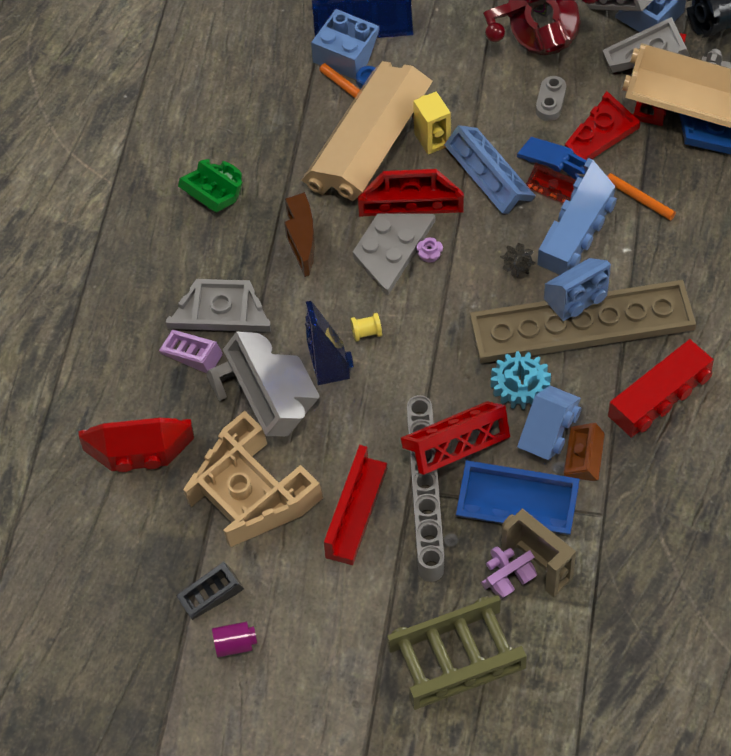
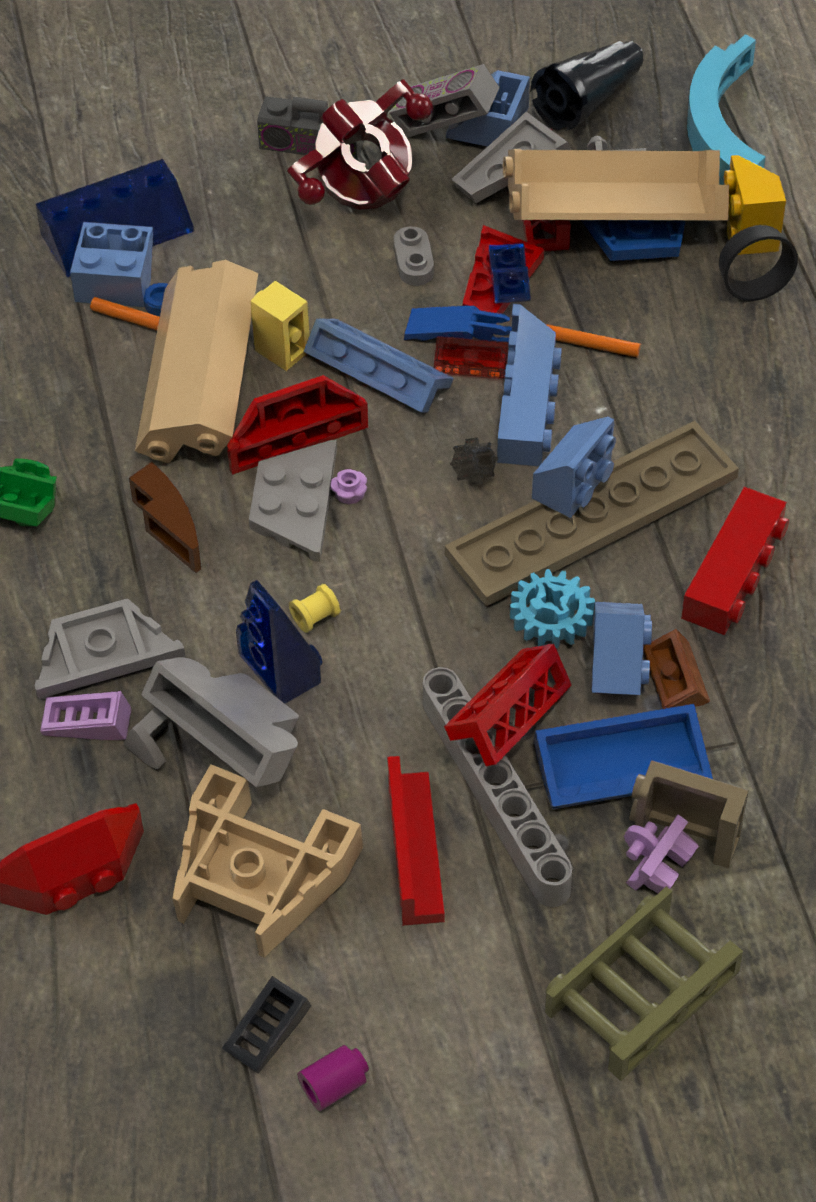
camera: 25 degrees left, 5 degrees down
none -> clear blue slope [488,243,531,303]

